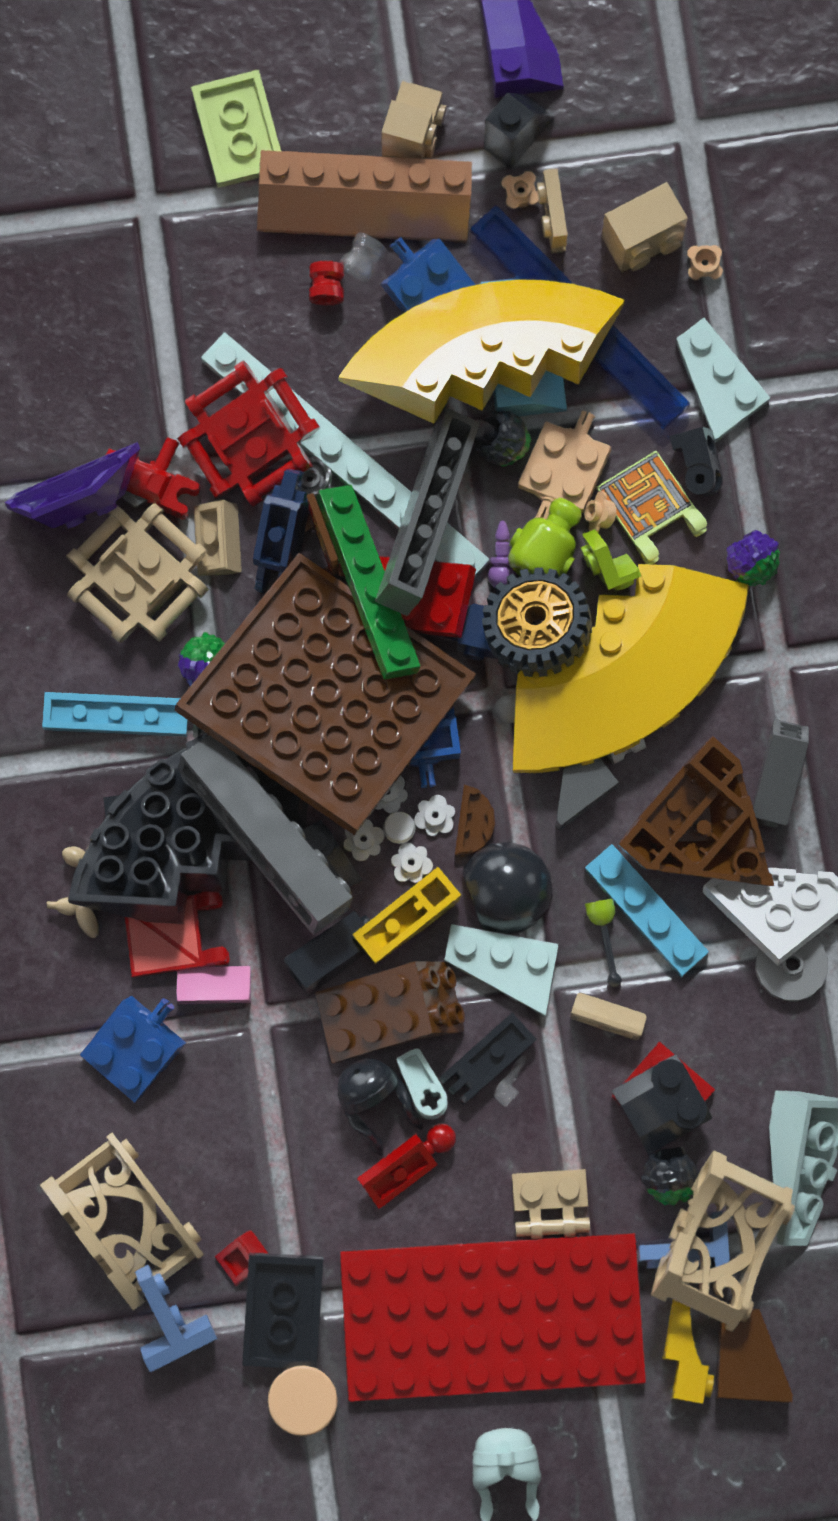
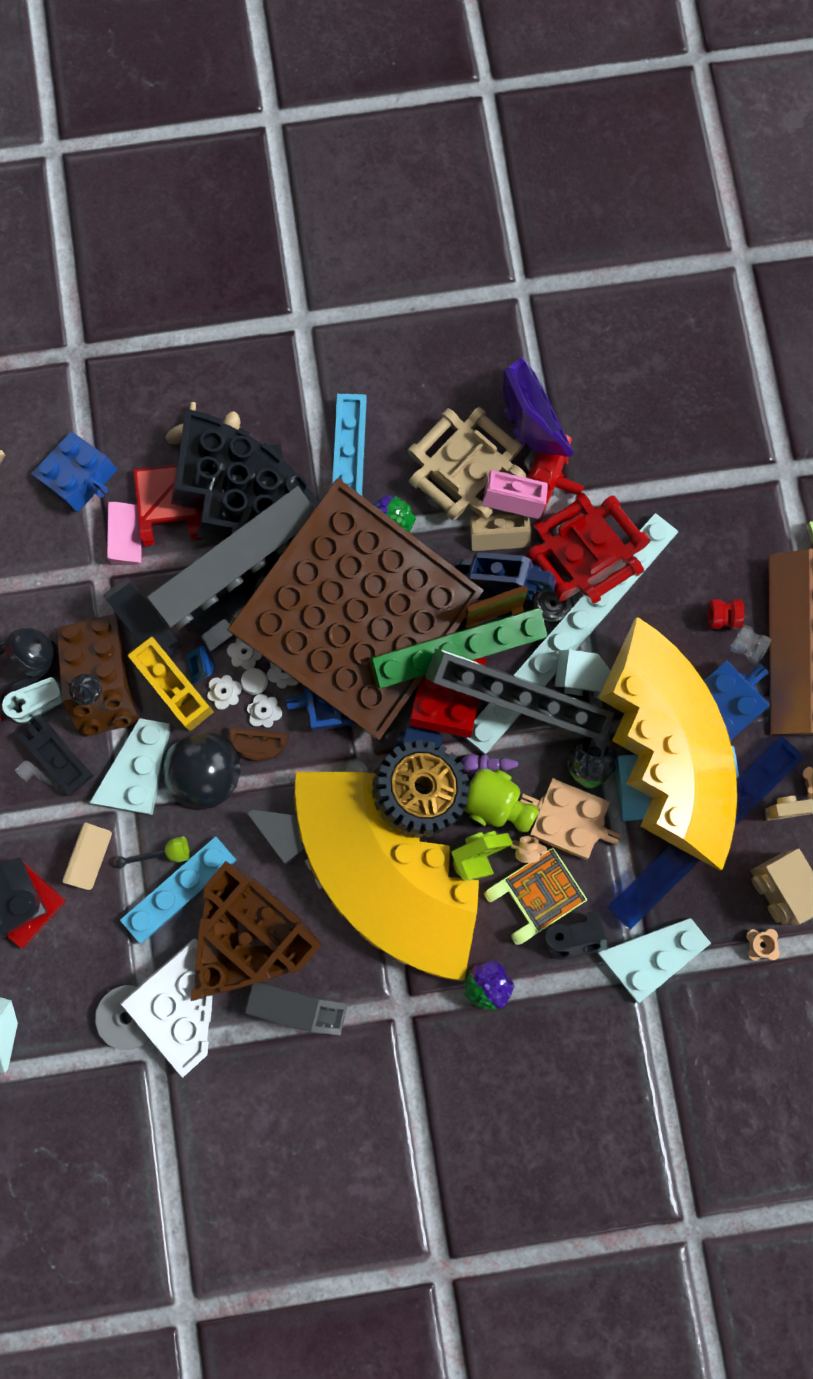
camera: 90 degrees right, 0 degrees up
none -> black plate [69,673,102,705]
none -> blue slope [185,645,215,684]
none -> bright pink slope [483,470,548,519]
none -> light aqua slope [555,650,610,698]

